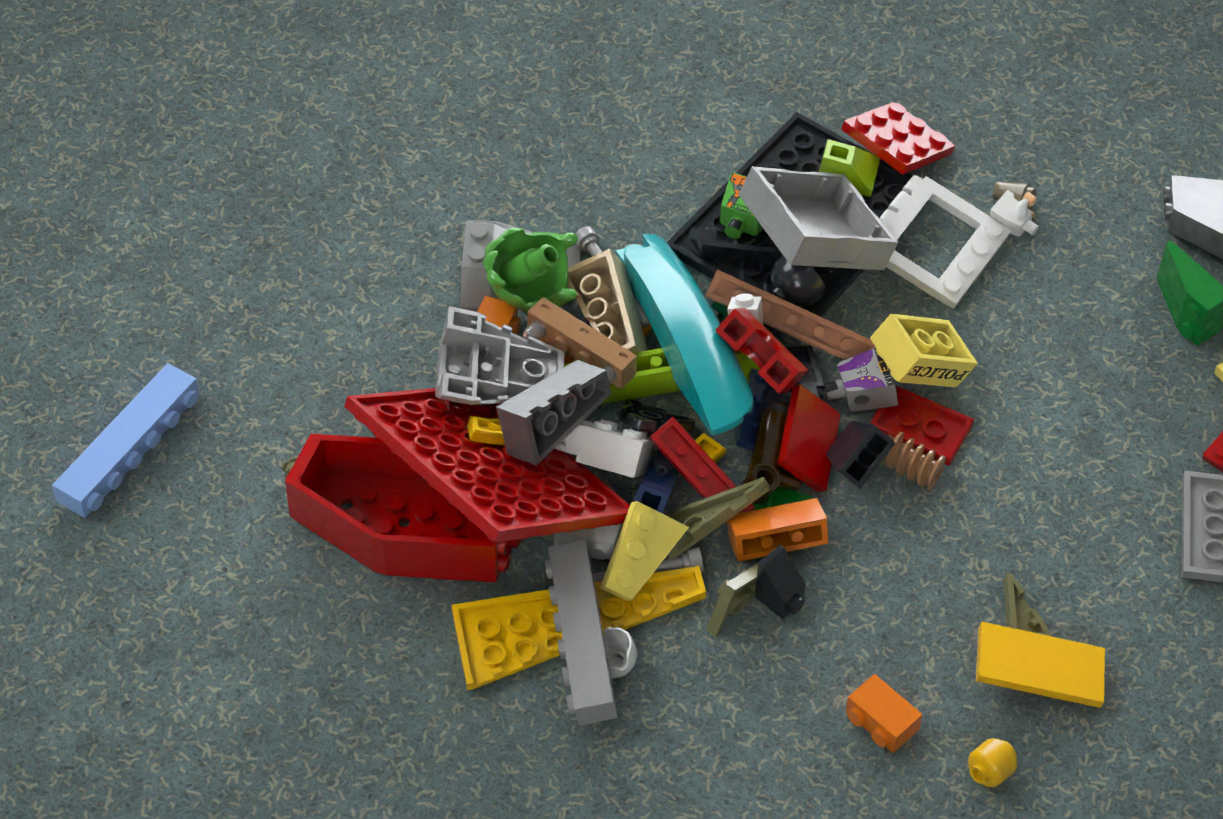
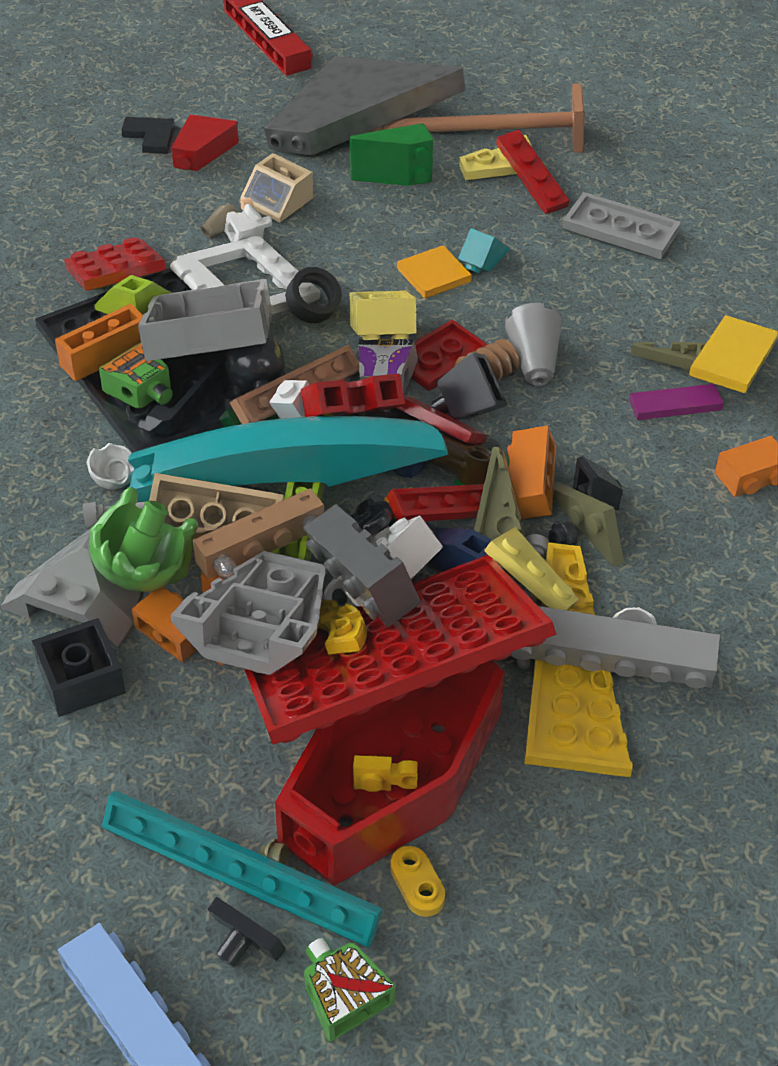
camera: 70 degrees left, 5 degrees down
none -> black brick [32,618,126,717]
none -> orange brick [55,304,143,382]
none -> white hair [86,443,134,490]
none -> teal tile [101,790,383,948]
none -> black tile [121,117,175,154]
none -> red slope [171,114,239,171]
none -> black tile [207,896,286,968]
none -> tan slope [240,153,313,222]
none -> black tyre [285,267,342,323]
none -> torso [304,938,395,1042]
none -> yellow plate [353,755,418,792]
none -> yellow plate [390,846,445,917]
none -> light orange tile [397,245,472,299]
none -> teal slope [458,228,510,274]
none -> light grey cone [505,303,562,386]
none -> black plate [548,521,577,546]
none -> magenta tile [629,384,724,420]

